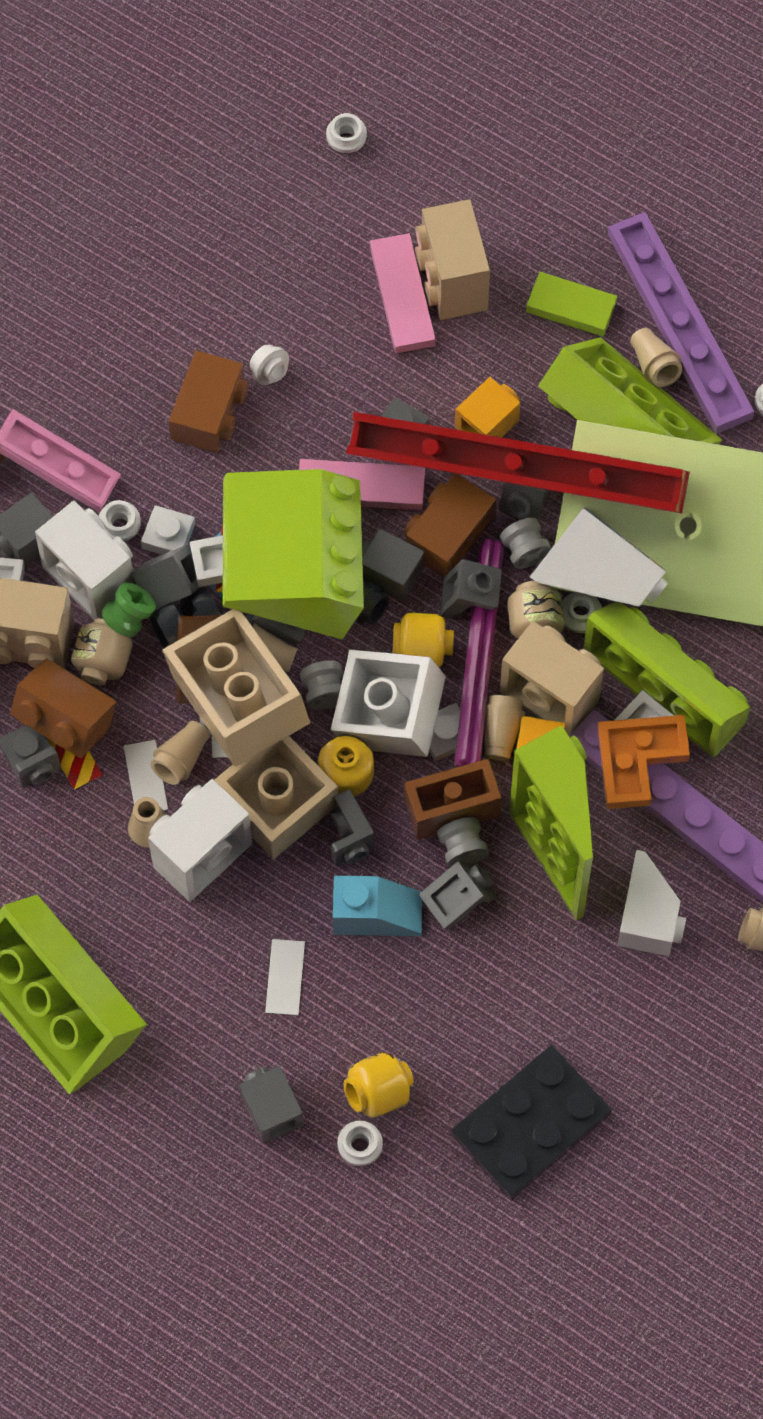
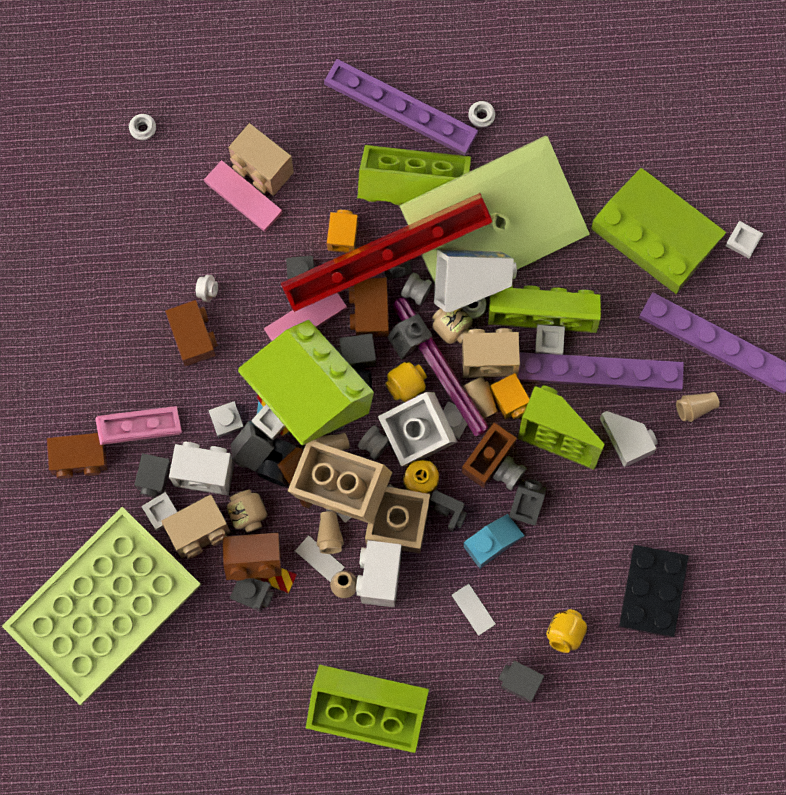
camera: 35 degrees left, 10 degrees up
white plate [99,500,141,541] -> none
bright green wheel [101,582,156,637] -> none
white plate [337,1121,383,1166] -> none
lime tile [526,272,617,337] -> none
orange plate [597,715,690,809] -> none
tan cone [630,328,682,387] -> none

